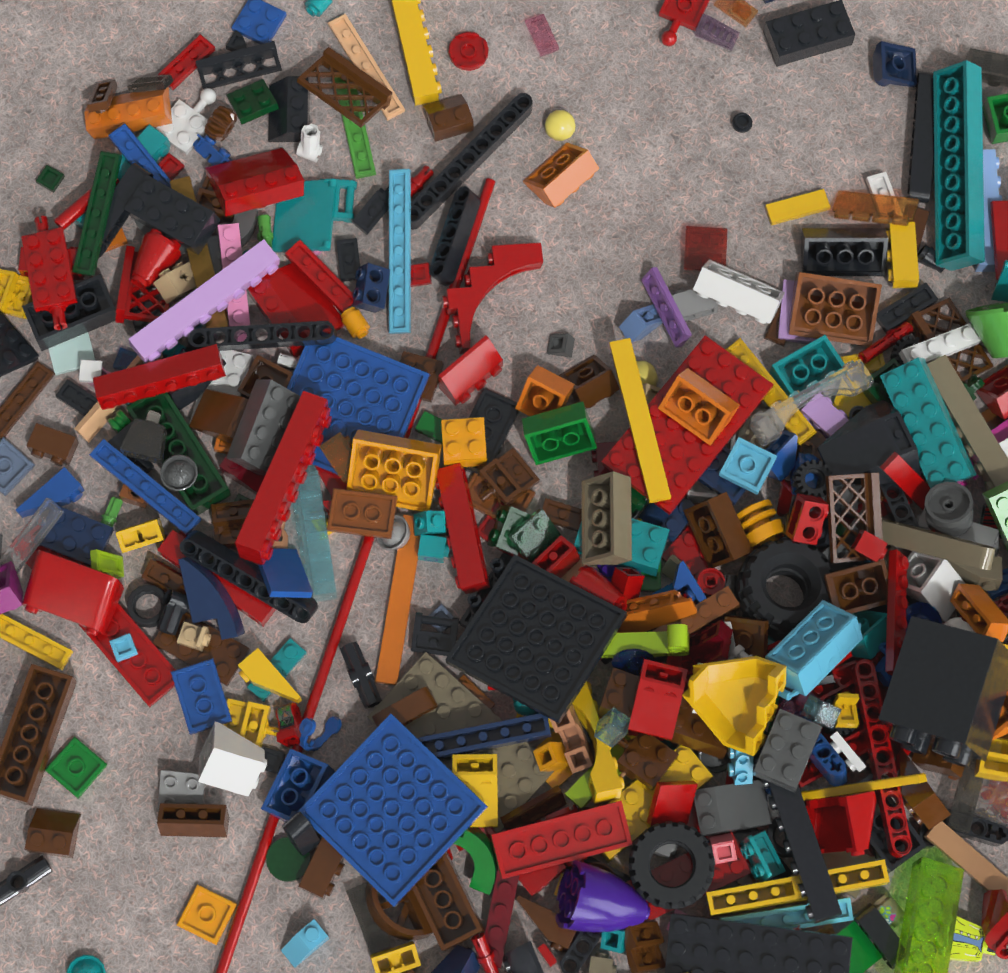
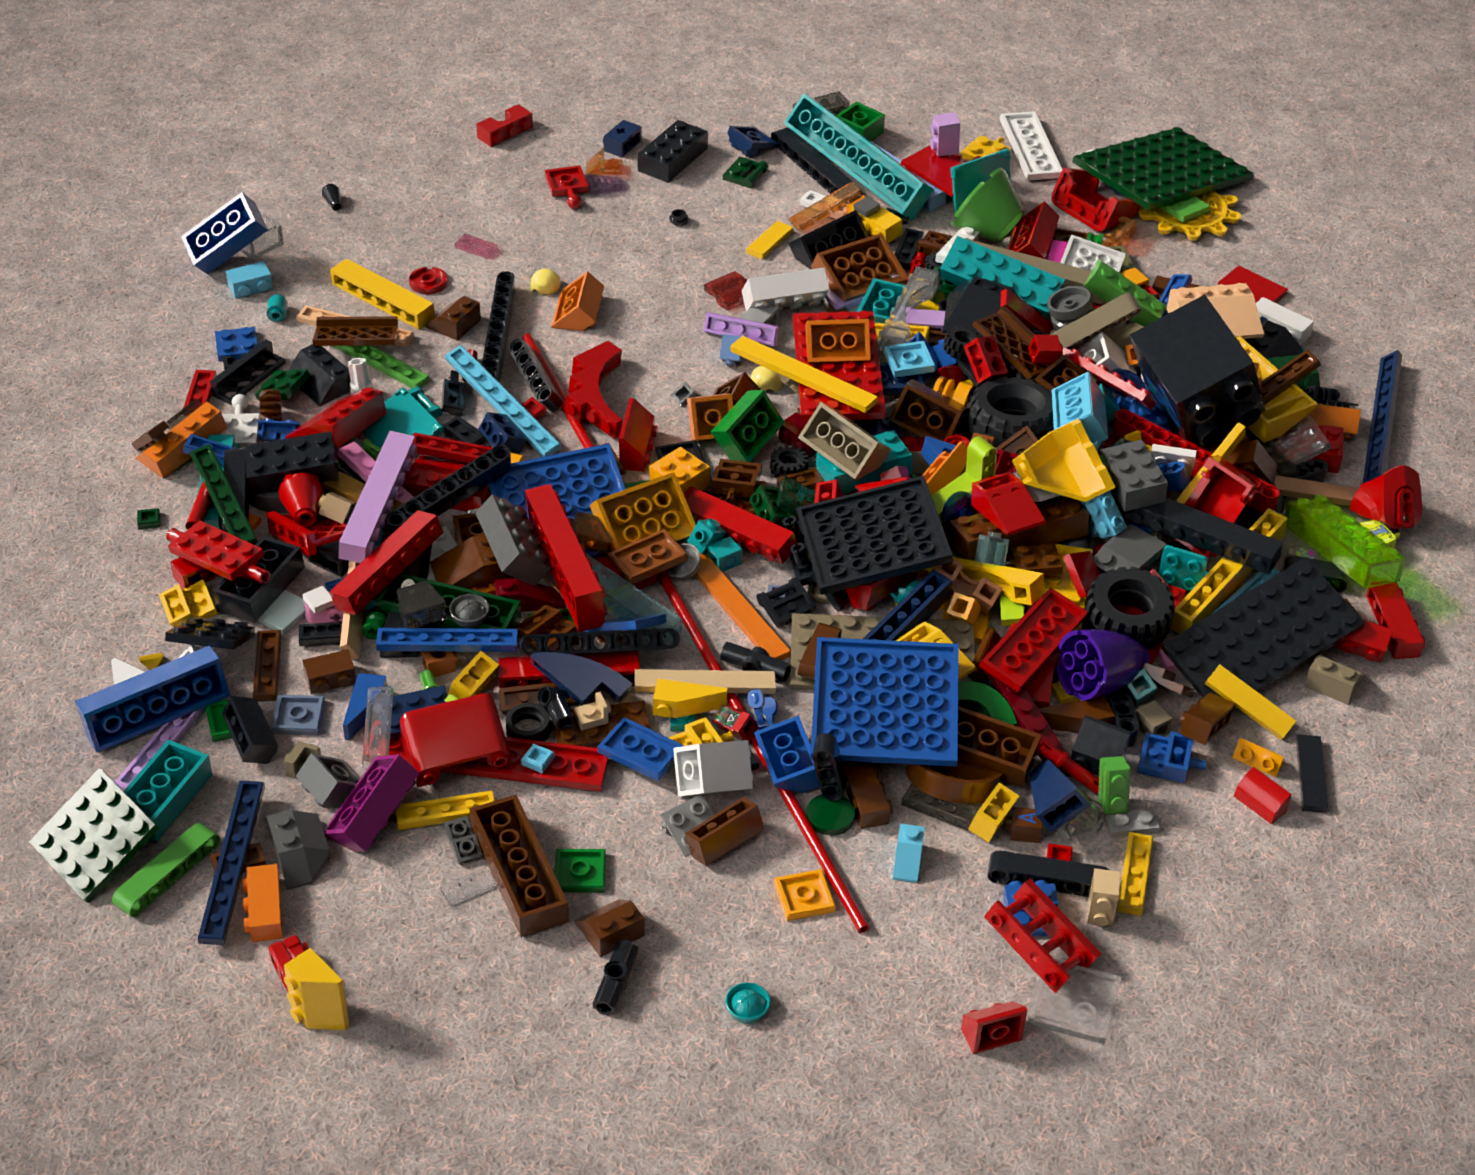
camera: 40 degrees left, 30 degrees down
none -> dark grey slope [444,816,483,864]
none -> tan tile [635,669,776,694]
none -> dark green plate [723,156,769,188]
none -> black tyre [770,445,808,478]
none -> dark grey tile [853,196,880,218]

